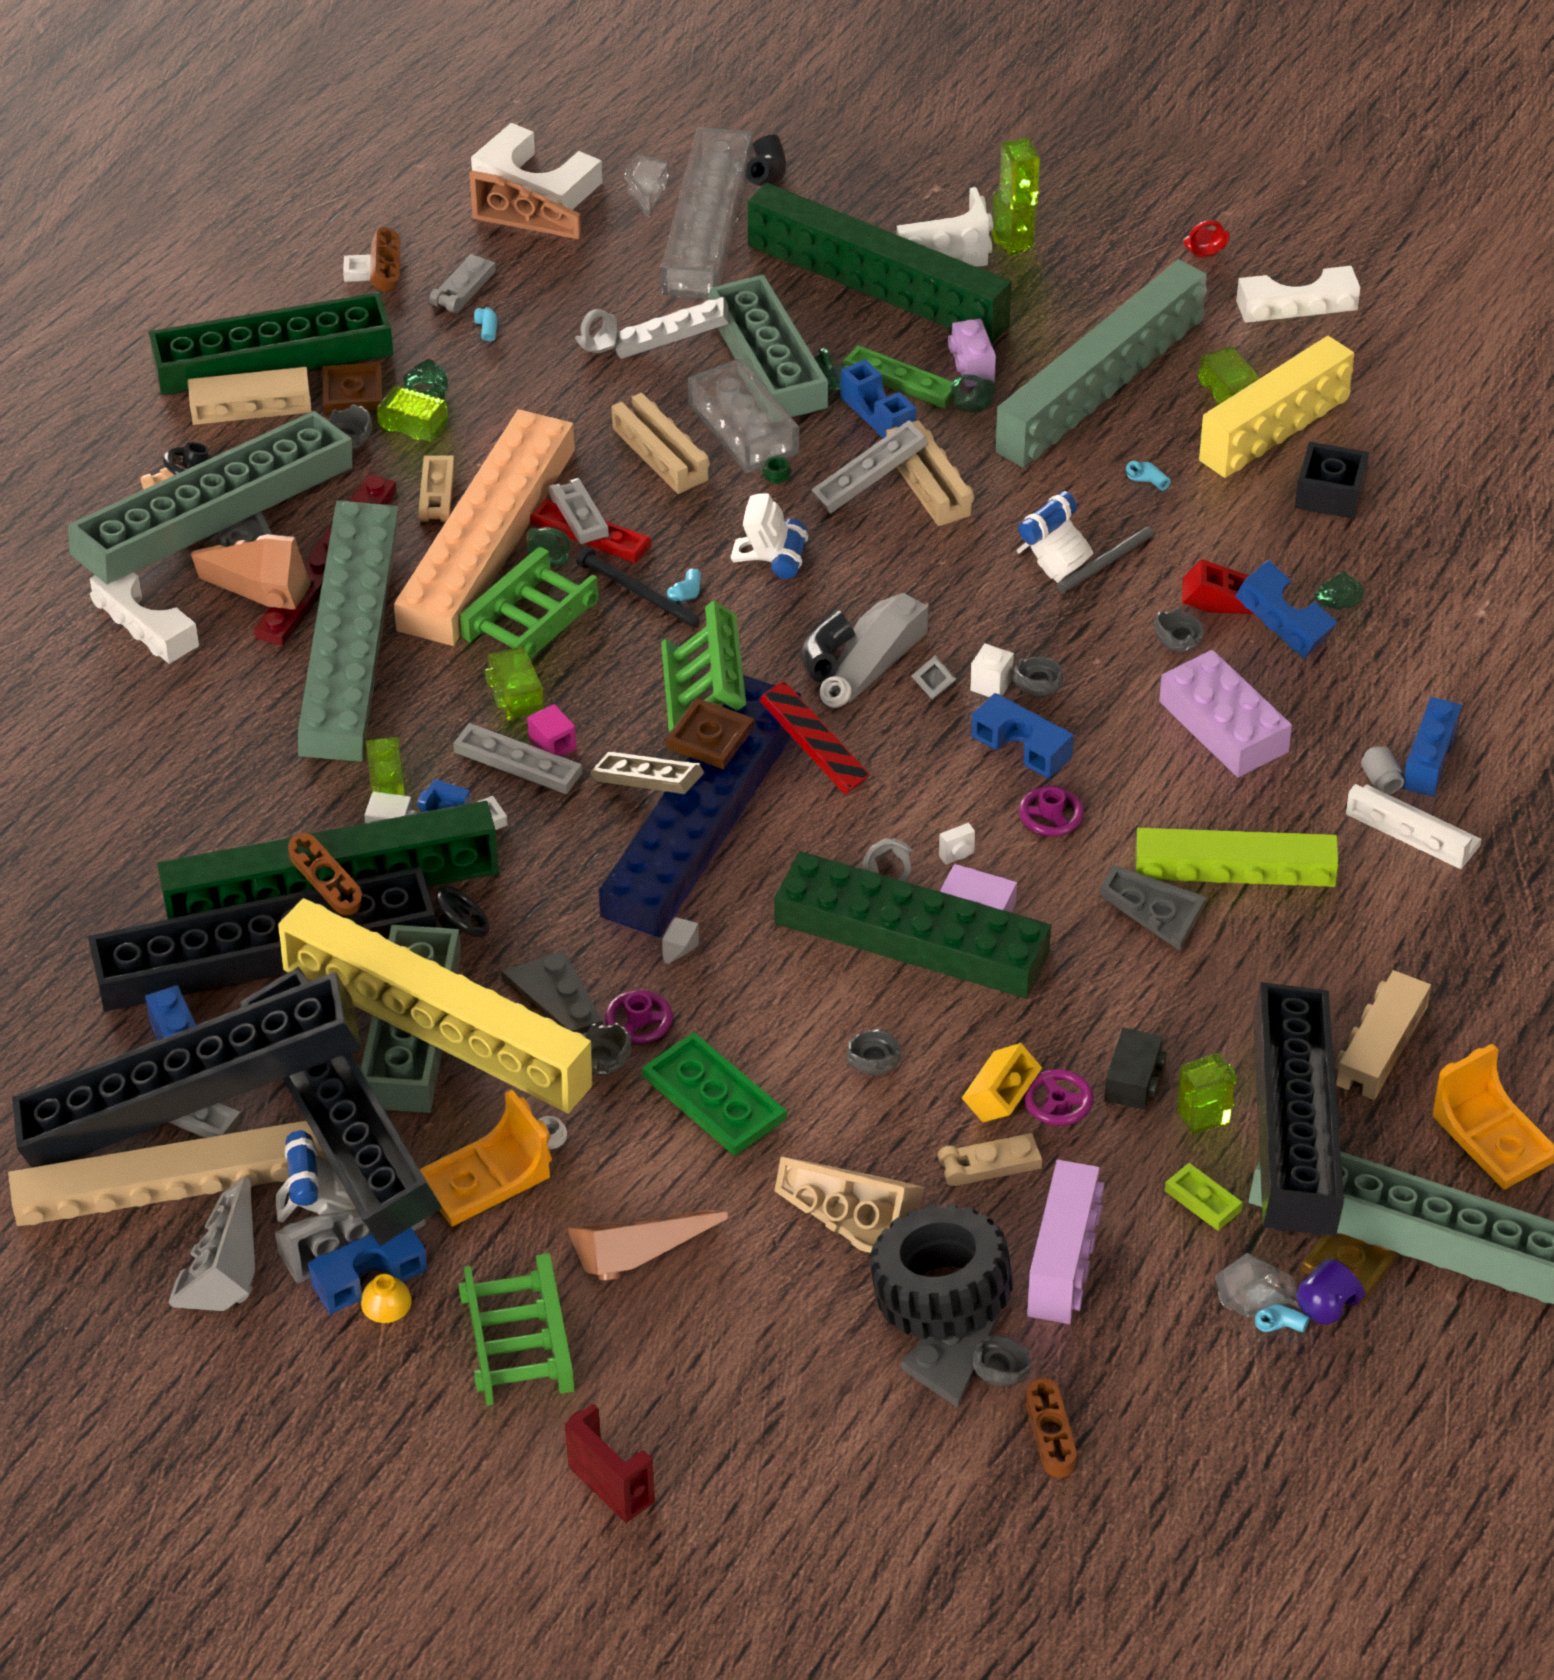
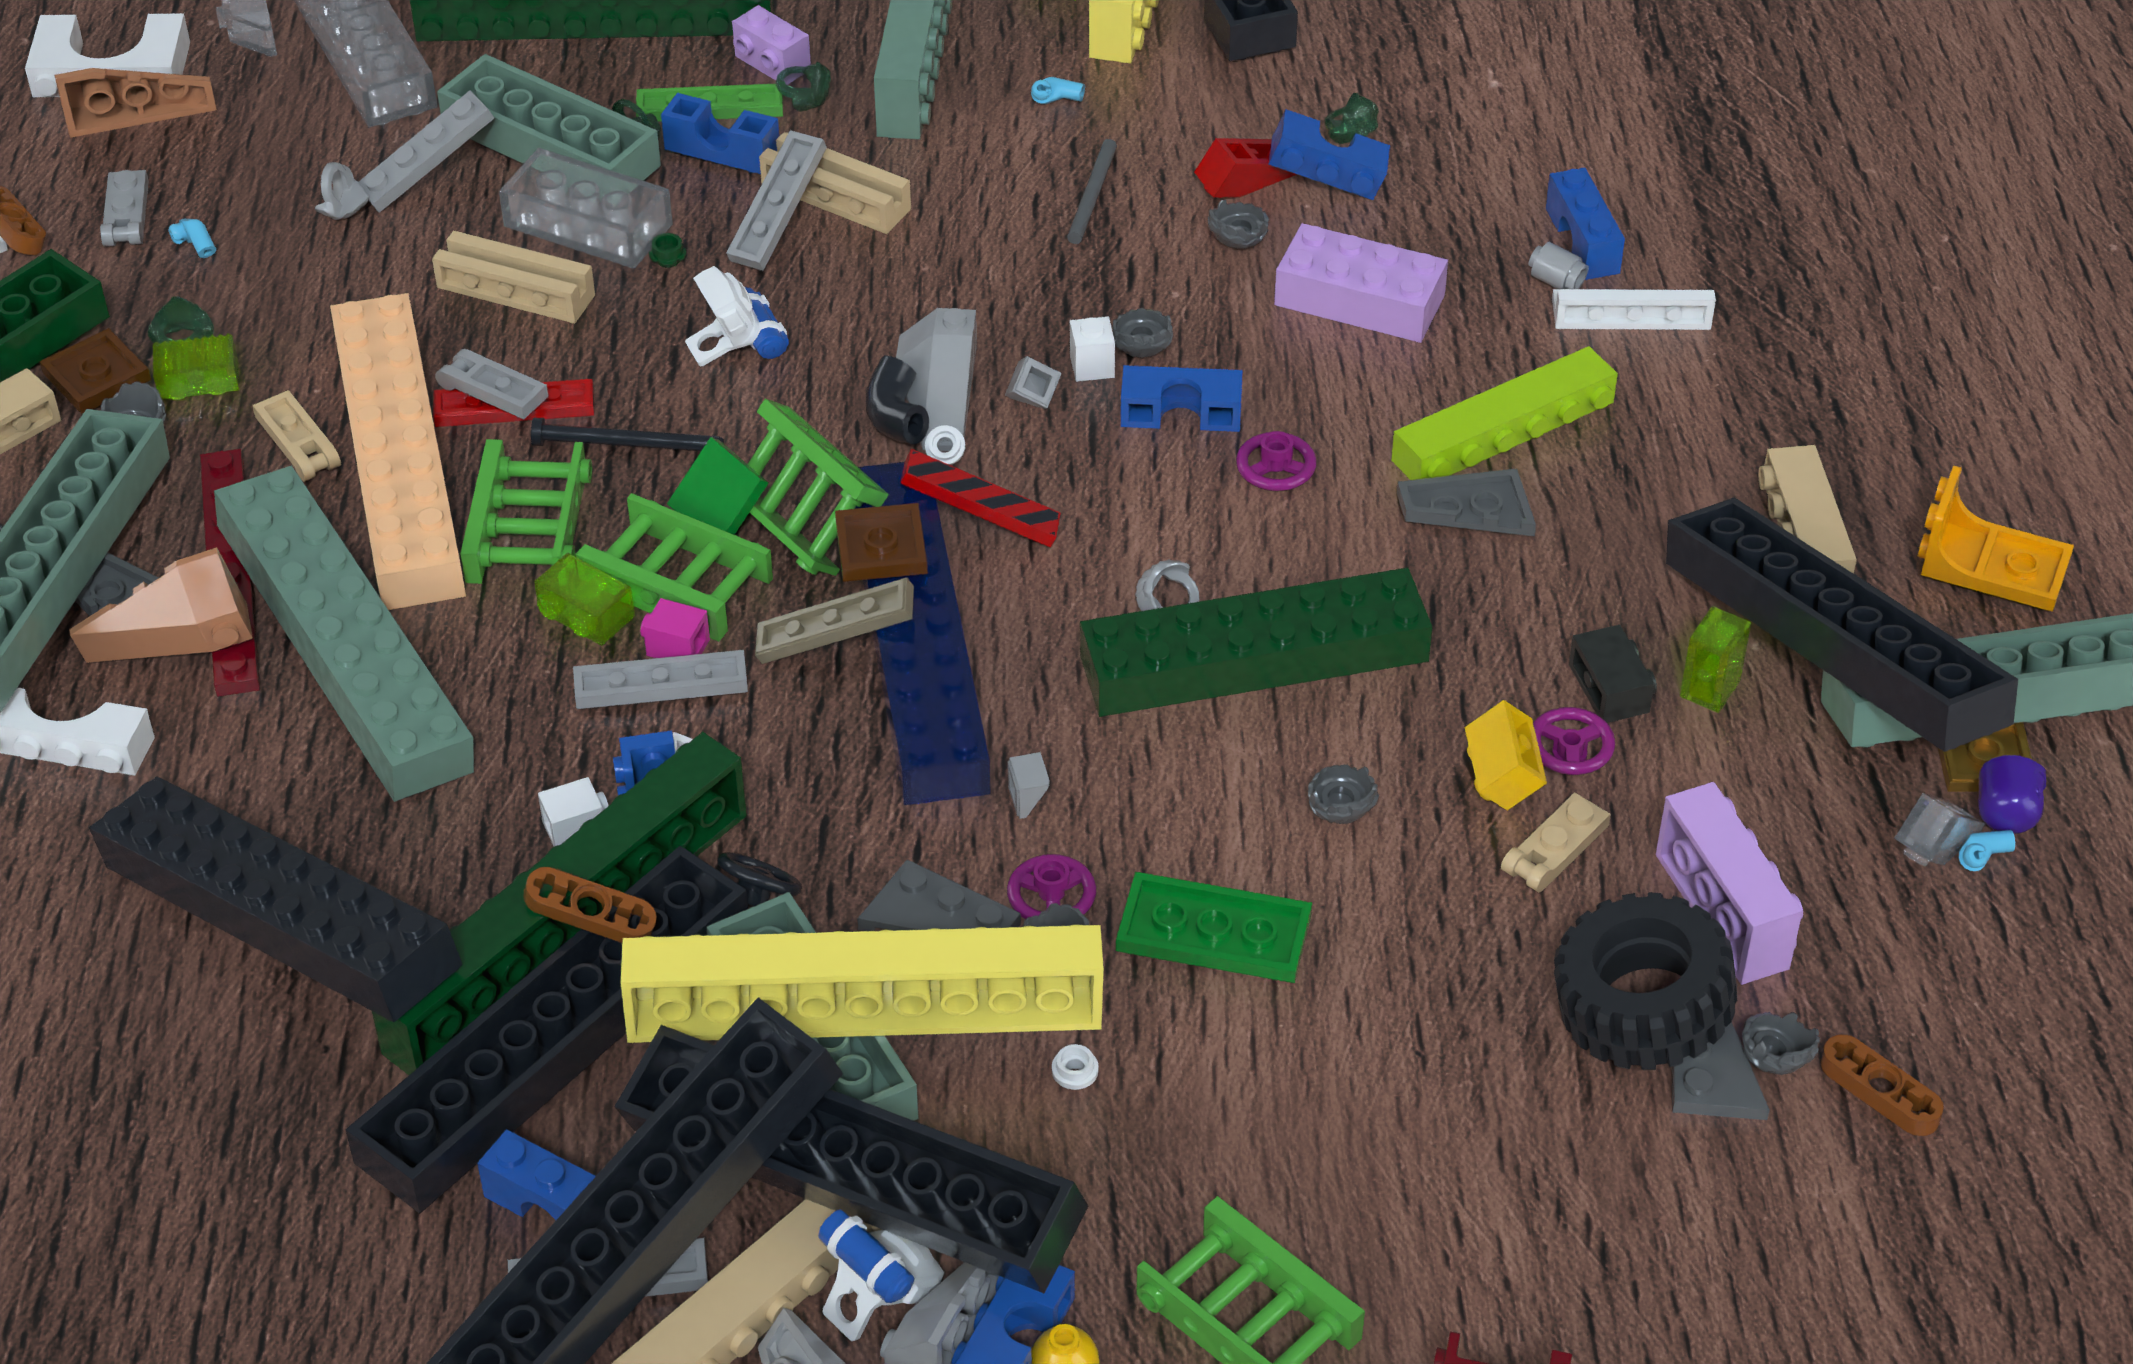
camera: 35 degrees left, 0 degrees up
clear neon green brick [366,737,405,796] -> none
light orange bracket [420,1090,552,1227] -> none
clear green piece [526,527,571,566] -> none
nougat wedge [568,1210,728,1280] -> none
medium azure arm [667,569,701,603] -> none
tan wedge [774,1156,924,1253] -> none
white plate [939,823,975,865] -> none
lavender brick [940,864,1017,913] -> none
white piece [1016,491,1093,583] -> none
lime plate [1164,1163,1243,1231] -> none
none -> black brick [89,776,463,1023]
none -> bright green fence [575,493,773,642]
none -> green tile [667,437,769,535]

